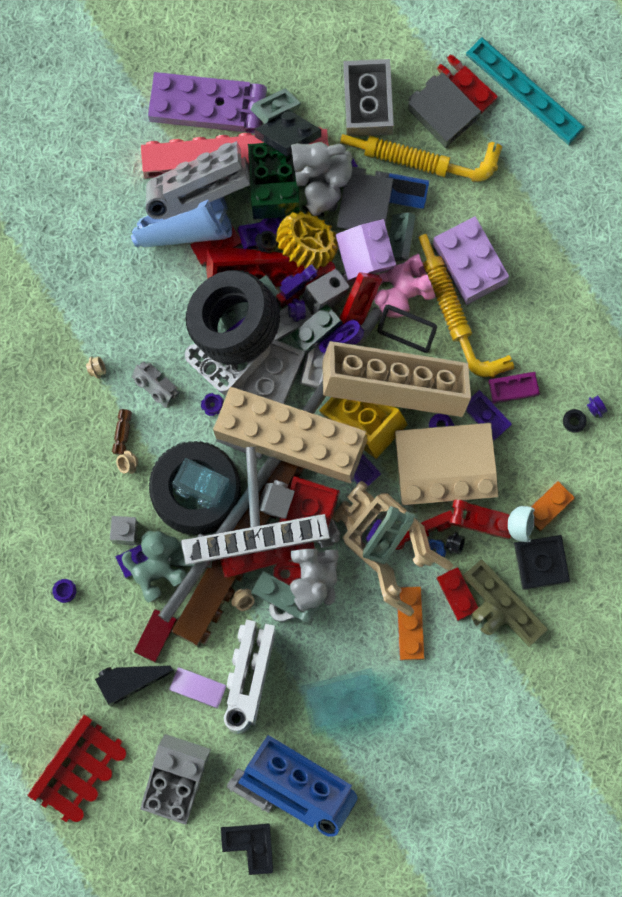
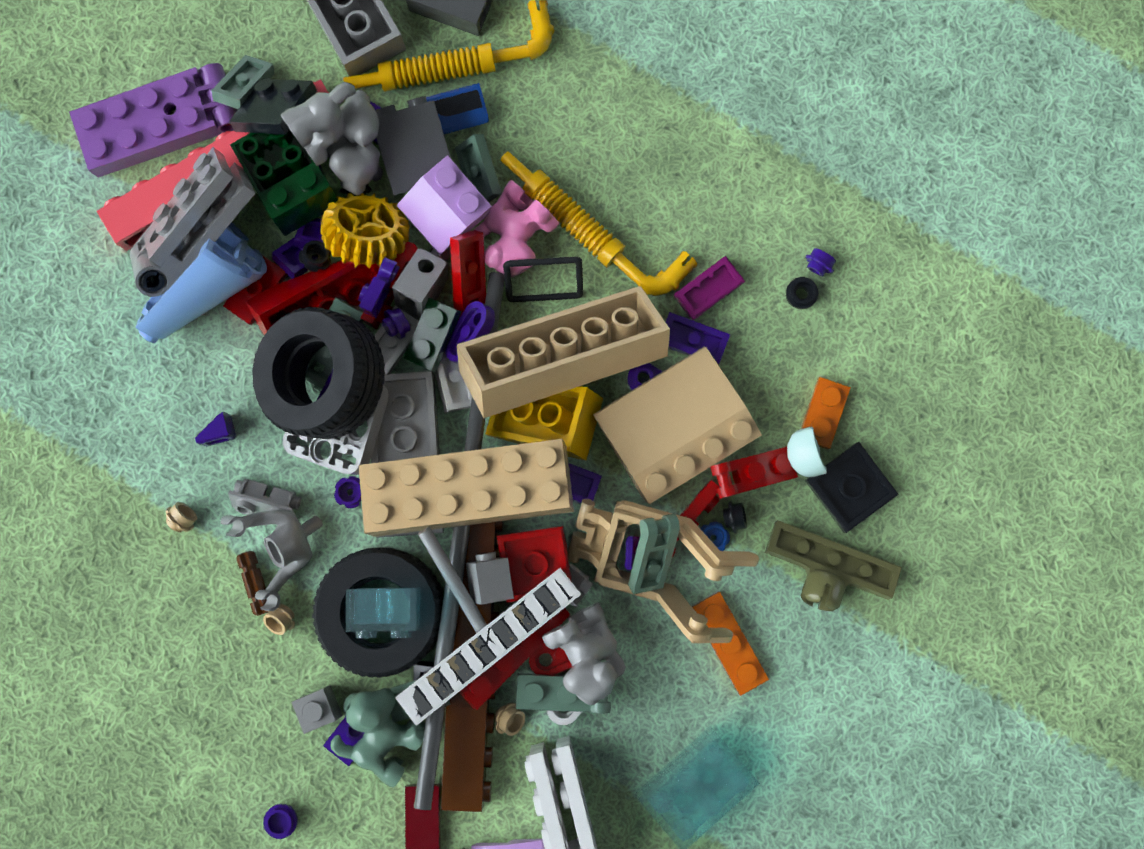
camera: 30 degrees left, 5 degrees up
lavender brick [433,216,509,305] -> none
red plate [436,567,478,621] -> none
none -> dark purple slope [195,411,236,447]
none -> light grey piece [220,511,323,611]

